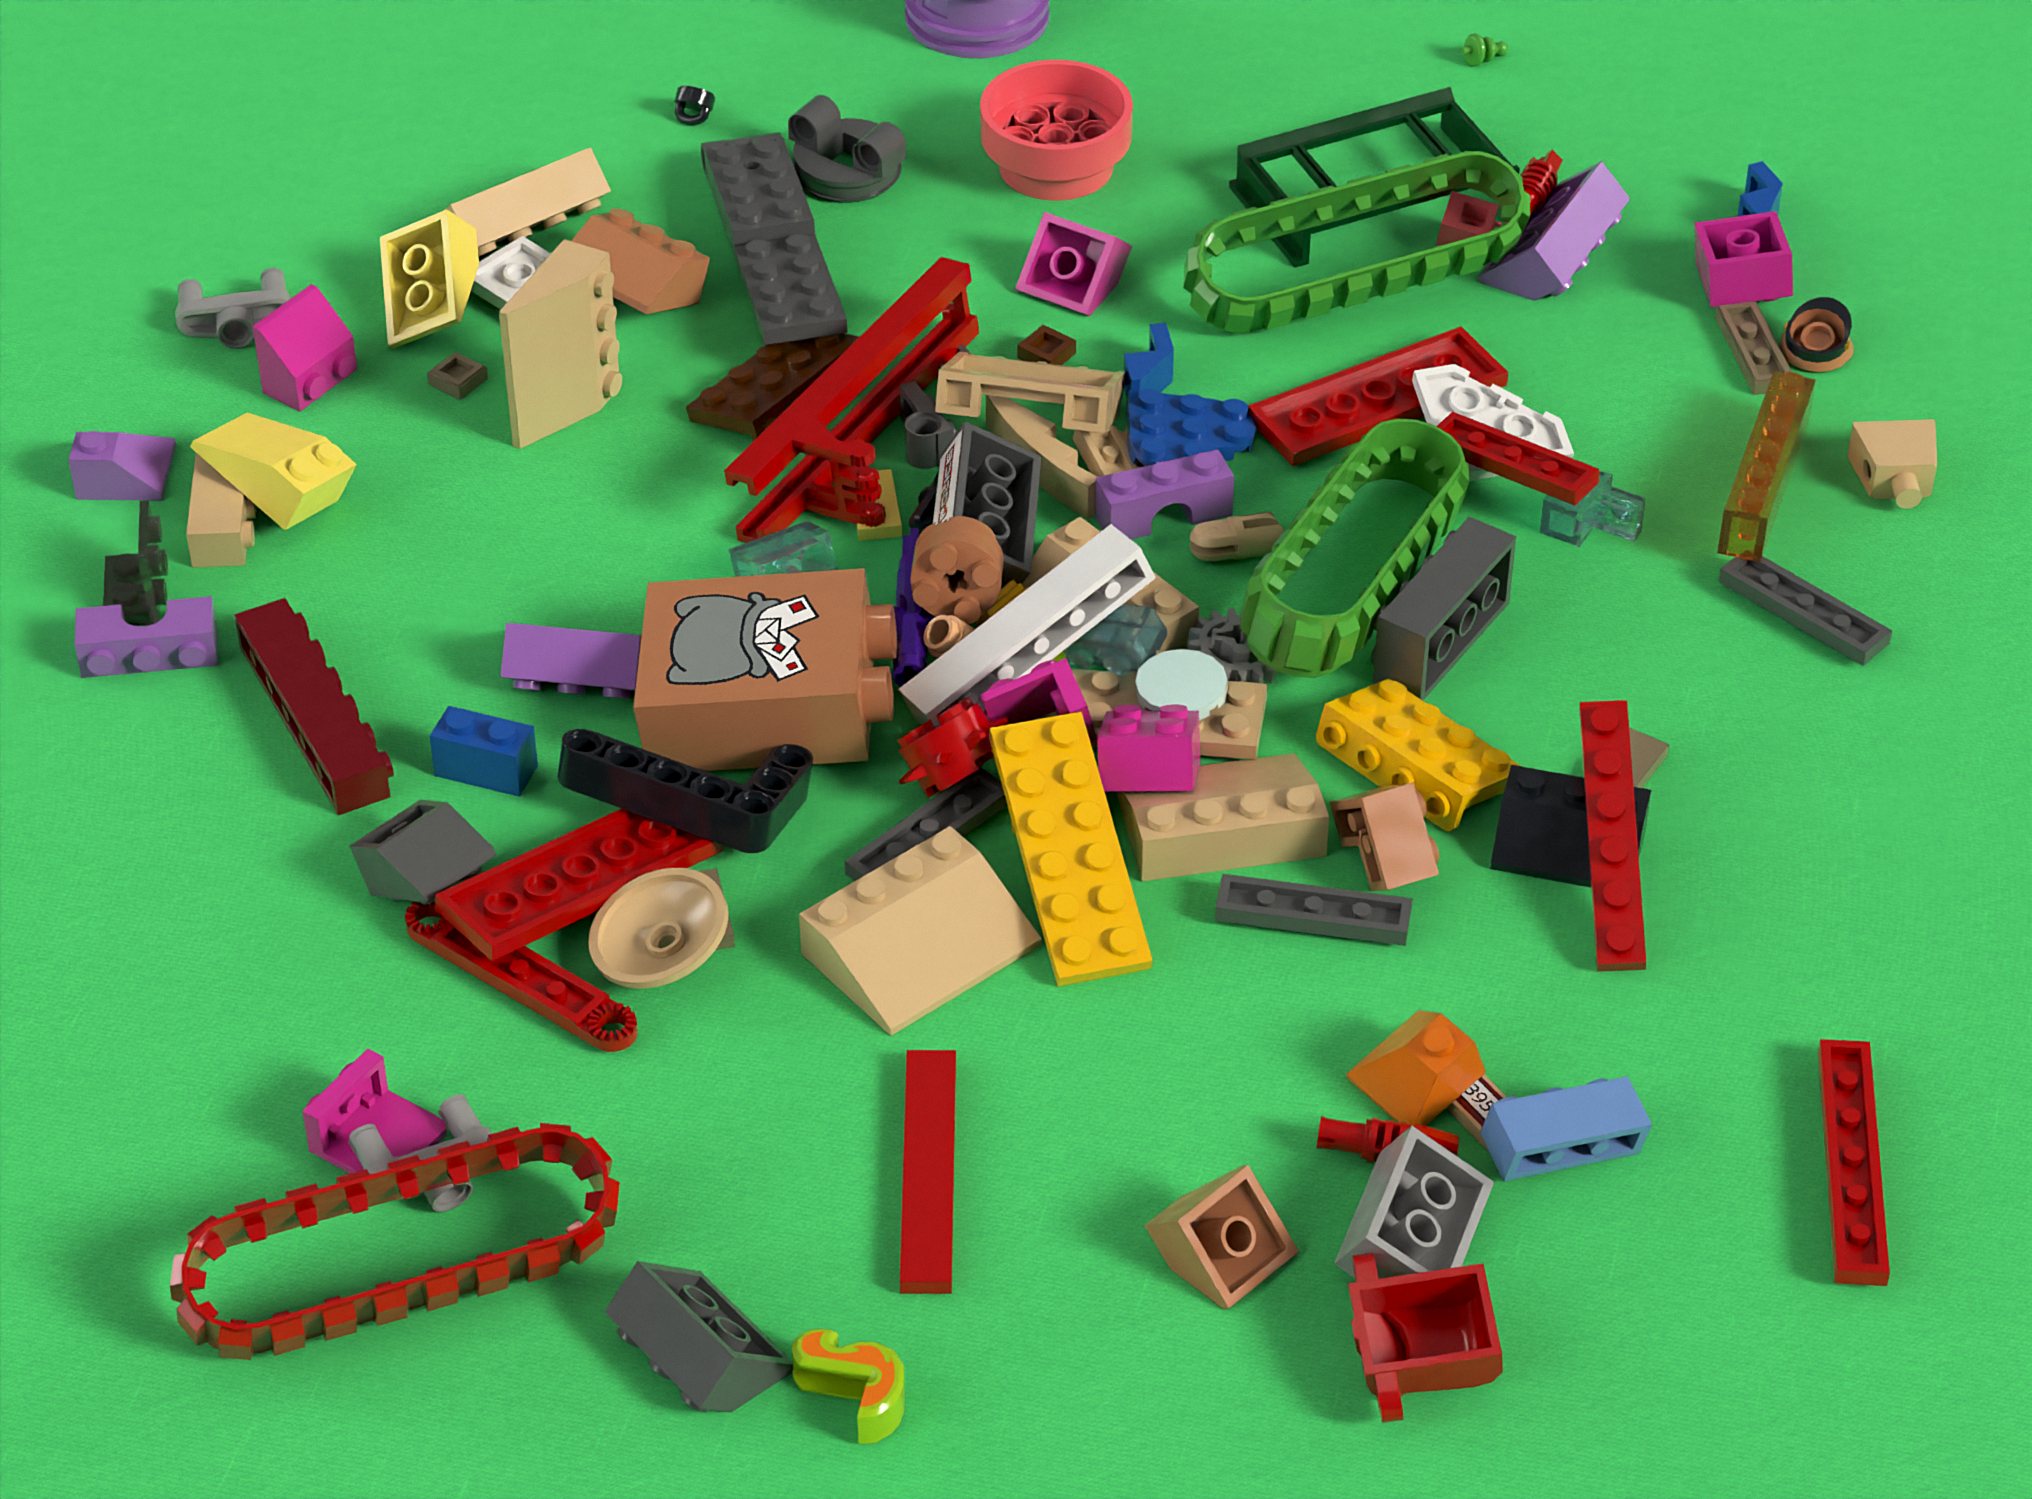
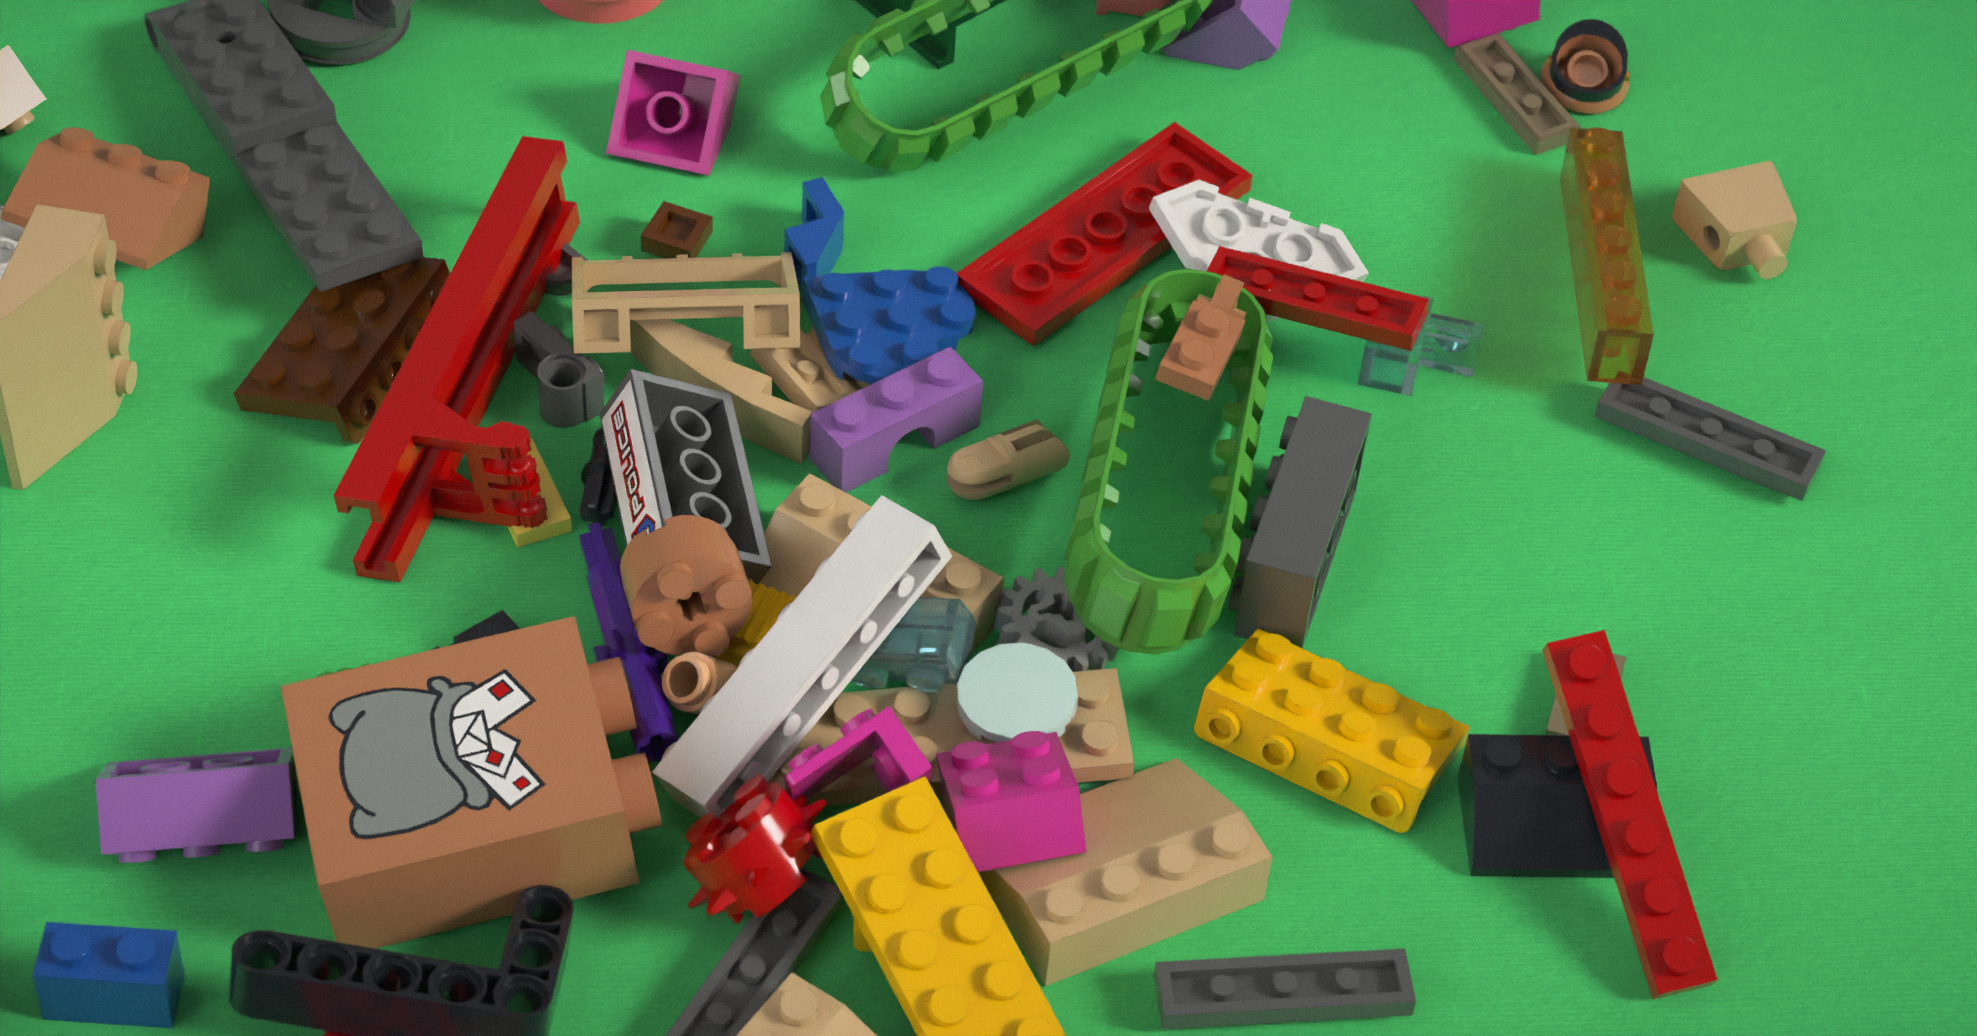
camera: 20 degrees left, 5 degrees up
clear light blue brick [728,521,838,577] -> none
nougat brick [1329,782,1439,891] -> none
none -> nougat hinge [1155,275,1247,401]

